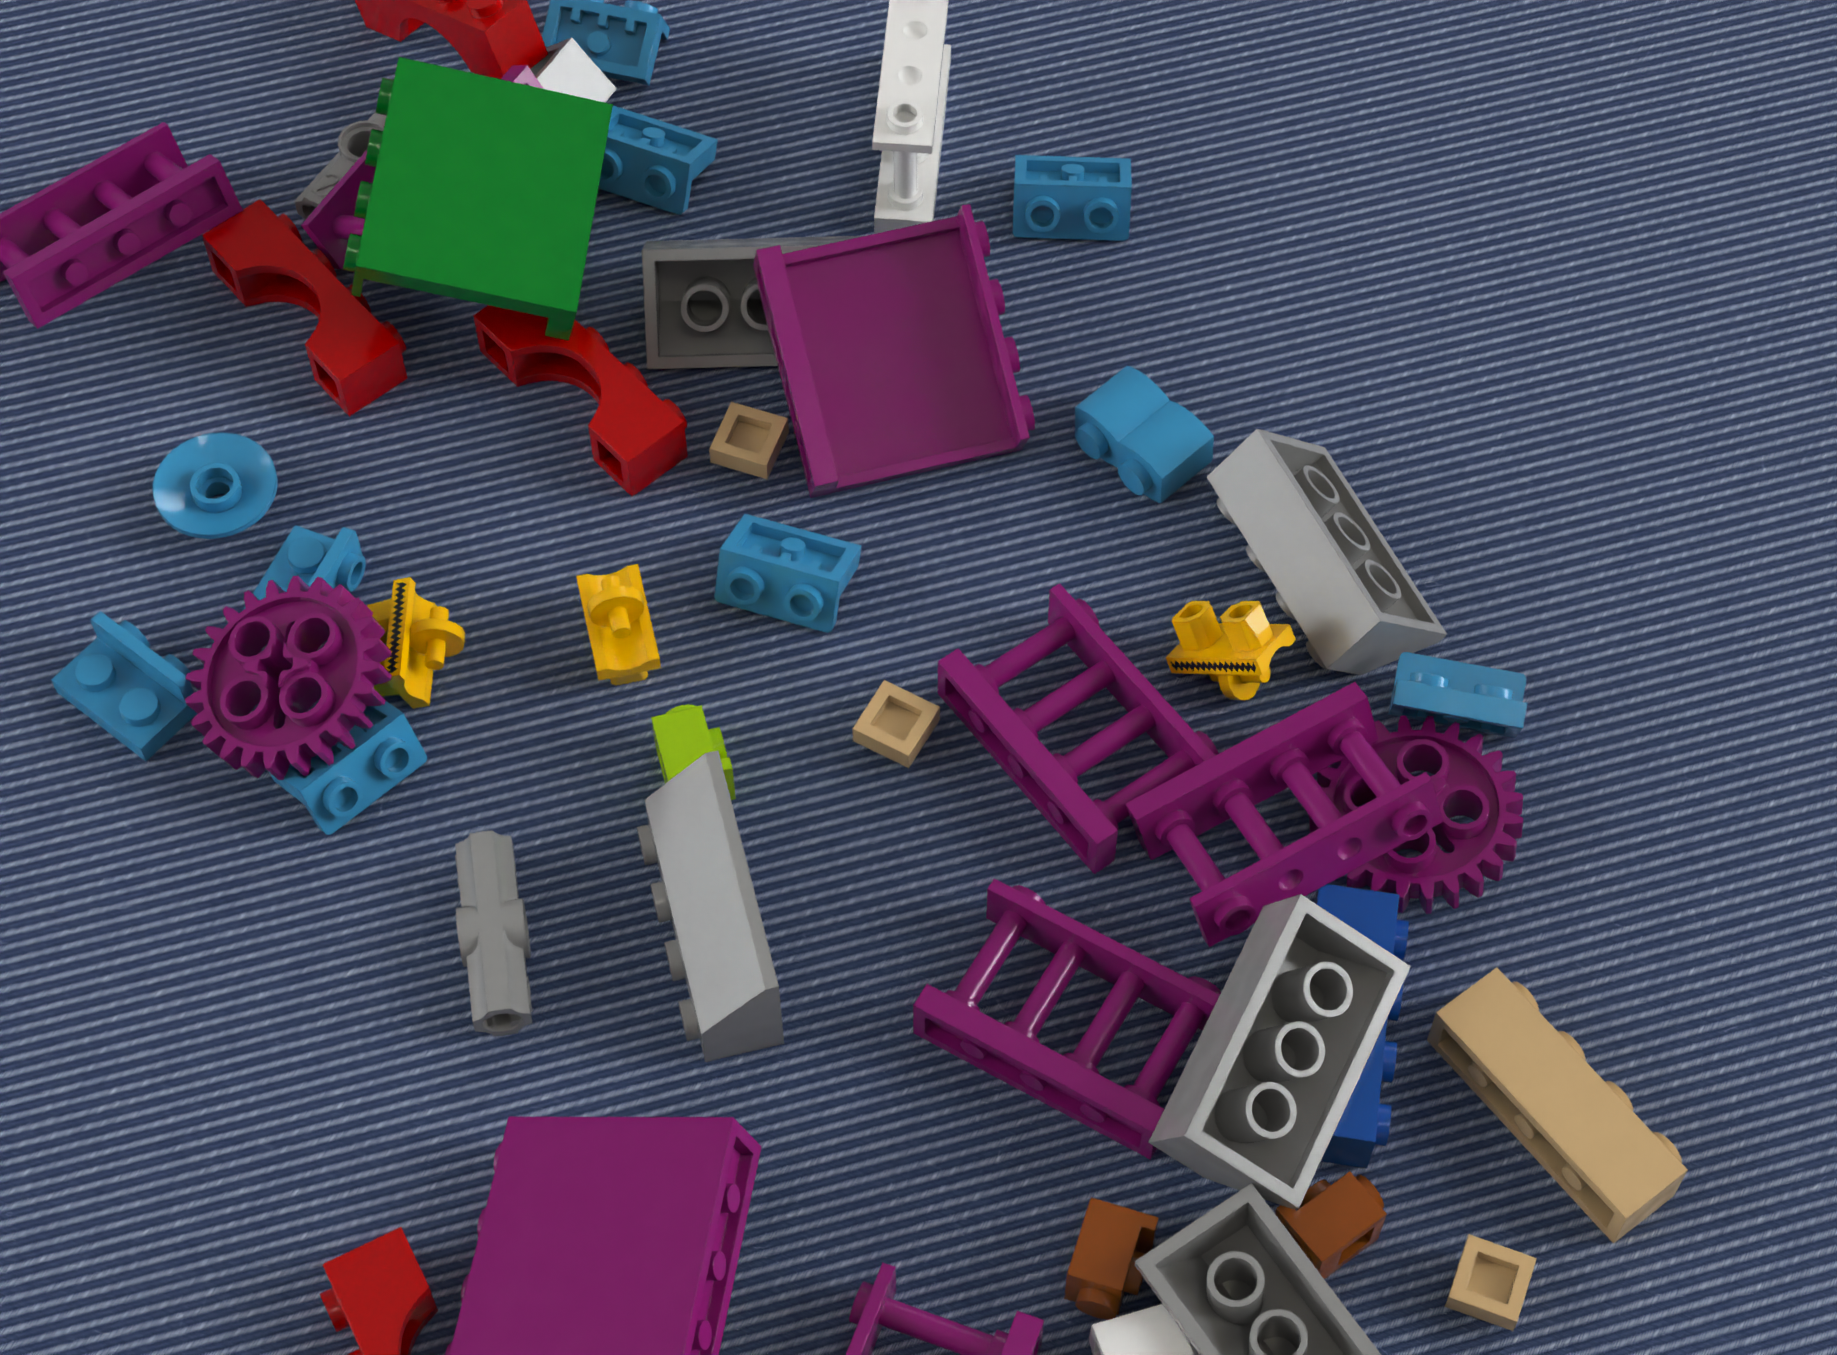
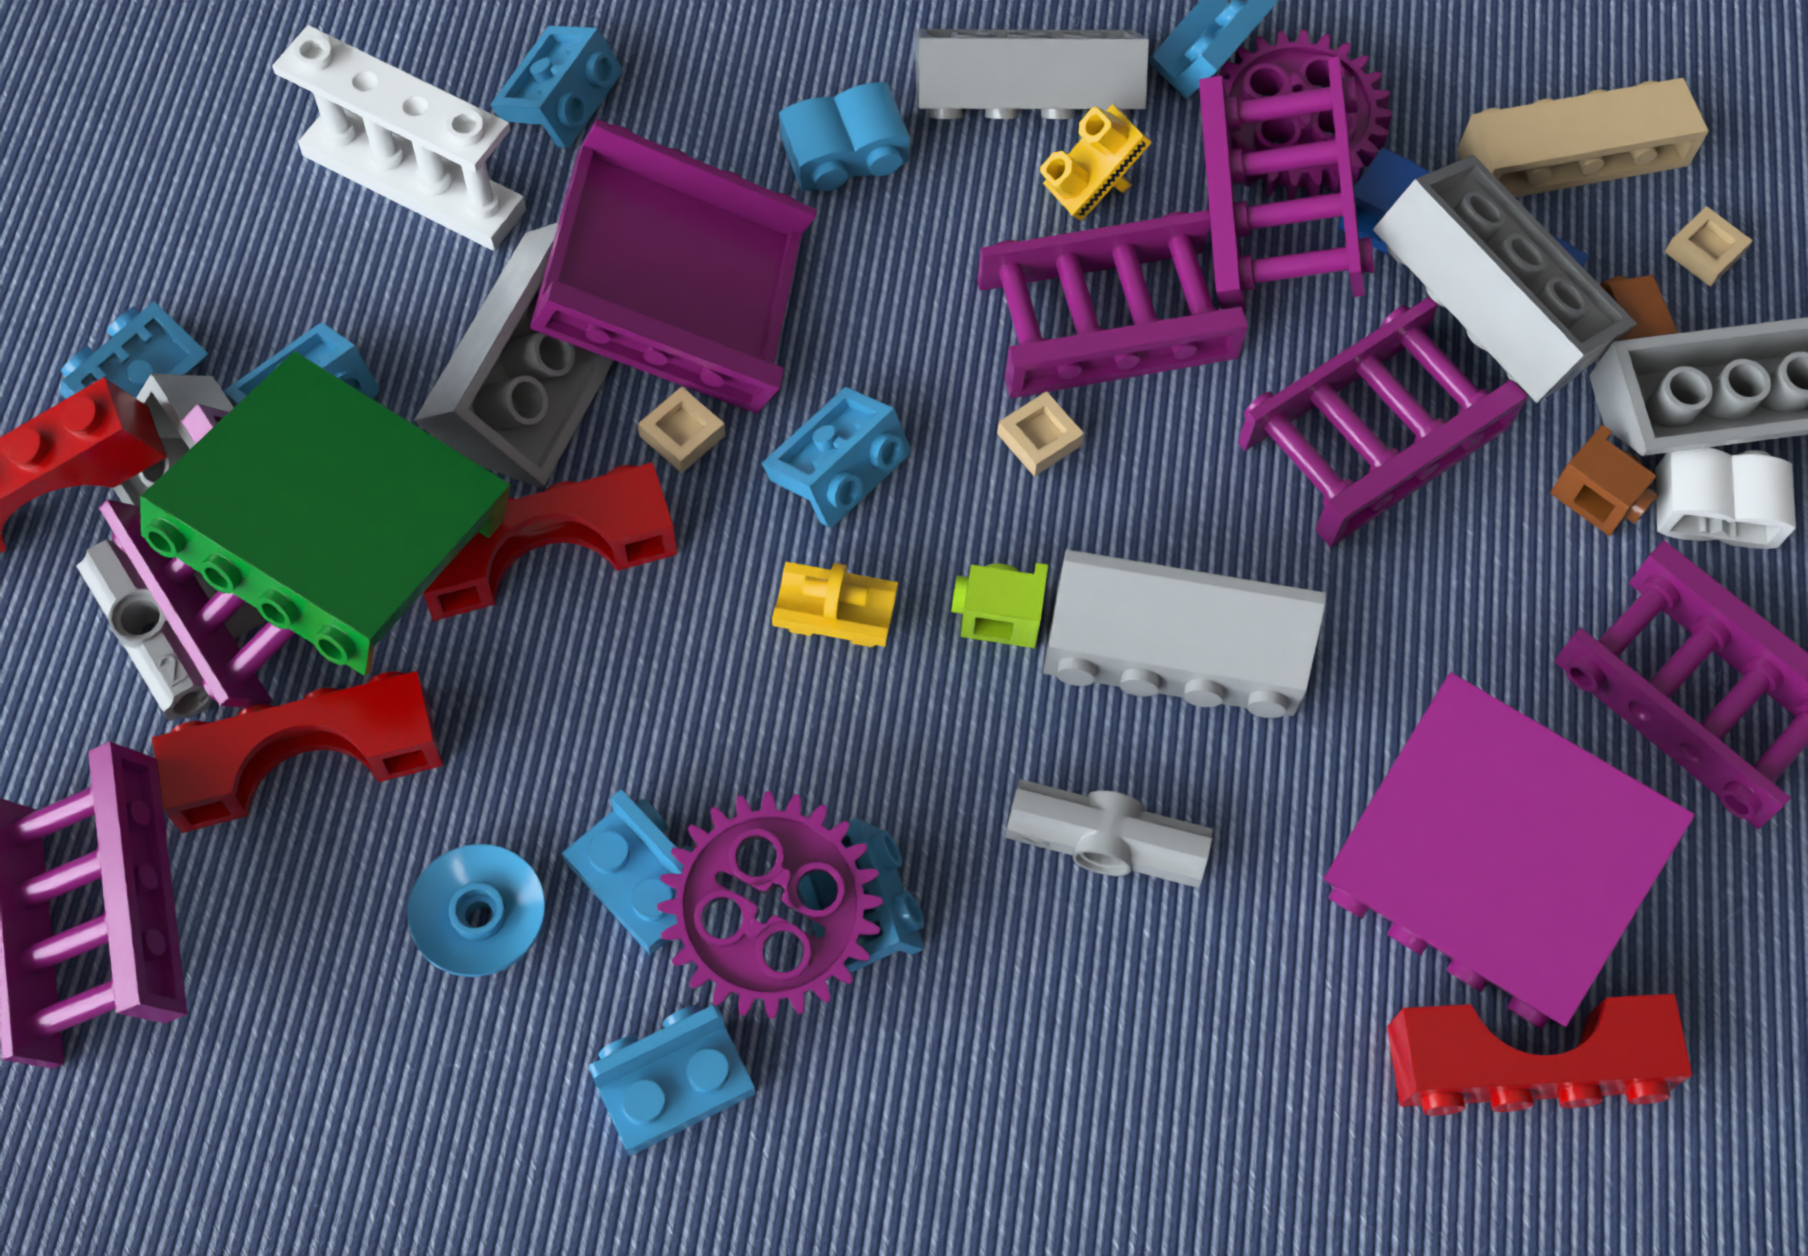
camera: 70 degrees left, 5 degrees up
yellow hips [367,577,466,709] -> none

